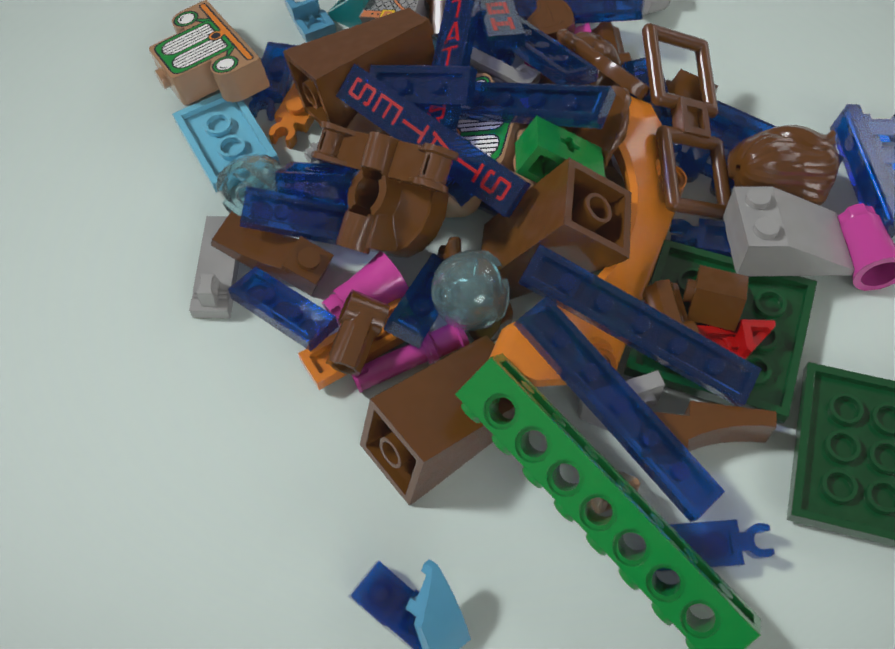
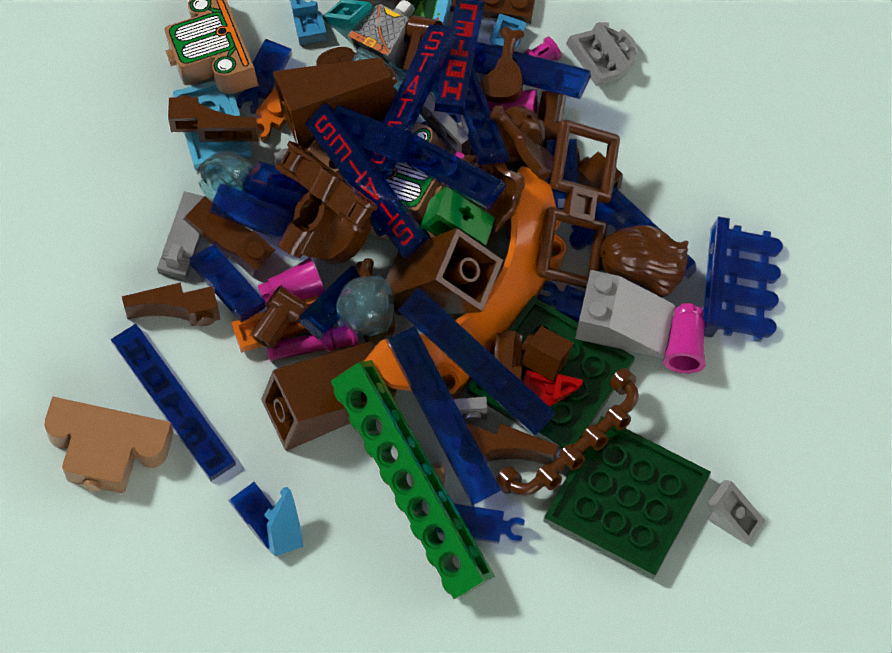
camera: 10 degrees right, 5 degrees up
none -> medium nougat brick [44,396,174,493]
none -> clear blue tile [111,323,236,482]
none -> reddish brown slope [122,282,220,326]
none -> reddish brown slope [168,95,259,142]
none -> reddish brown bar [495,368,639,496]

